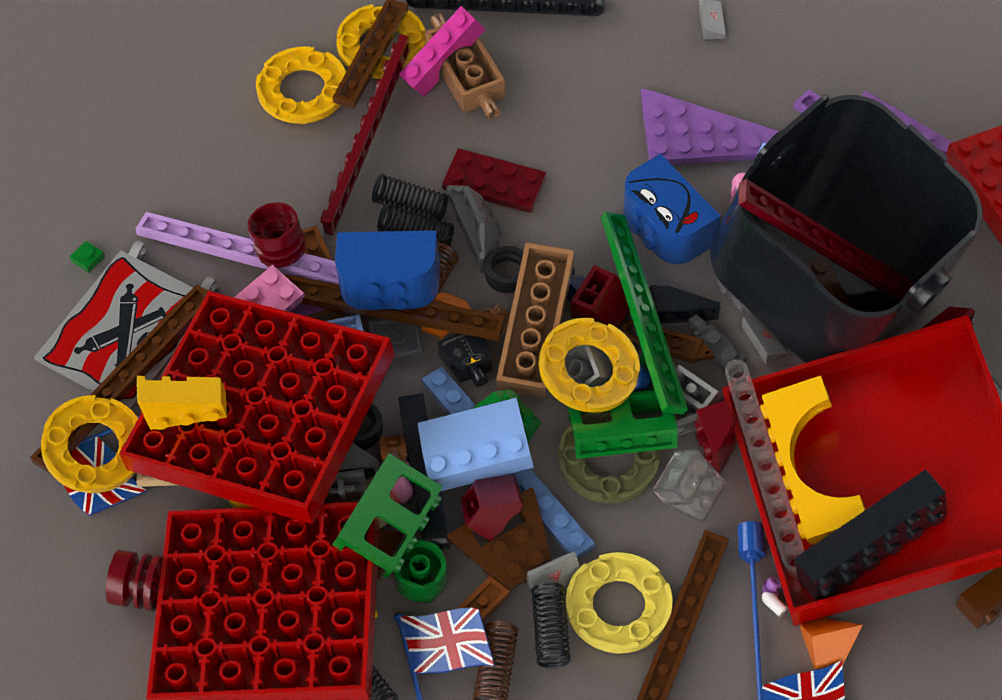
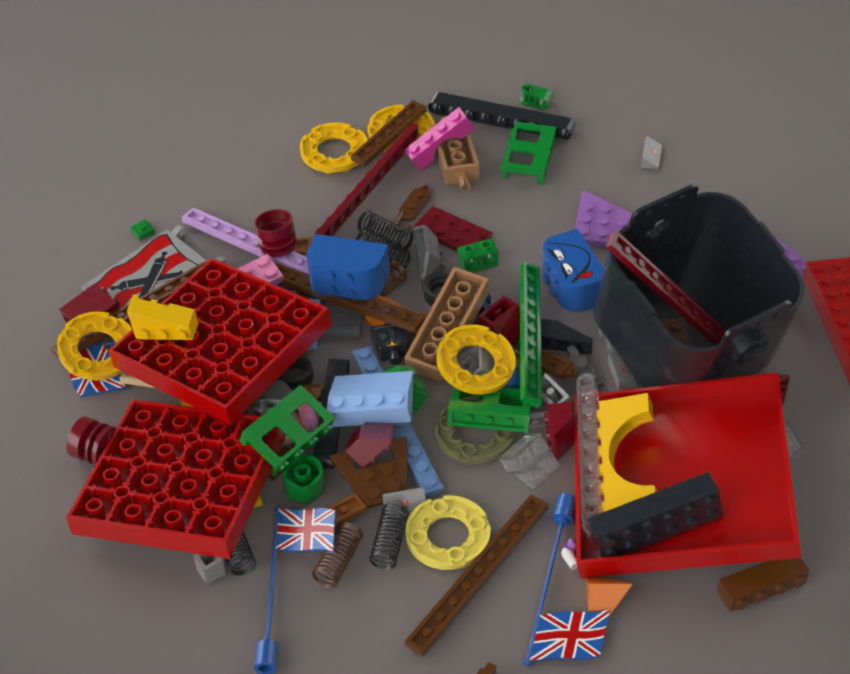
camera: 15 degrees right, 10 degrees down
none -> dark red brick [59,283,120,323]
none -> reddish brown plate [392,185,430,233]
none -> green brick [457,238,498,273]
none -> green window [500,122,556,185]

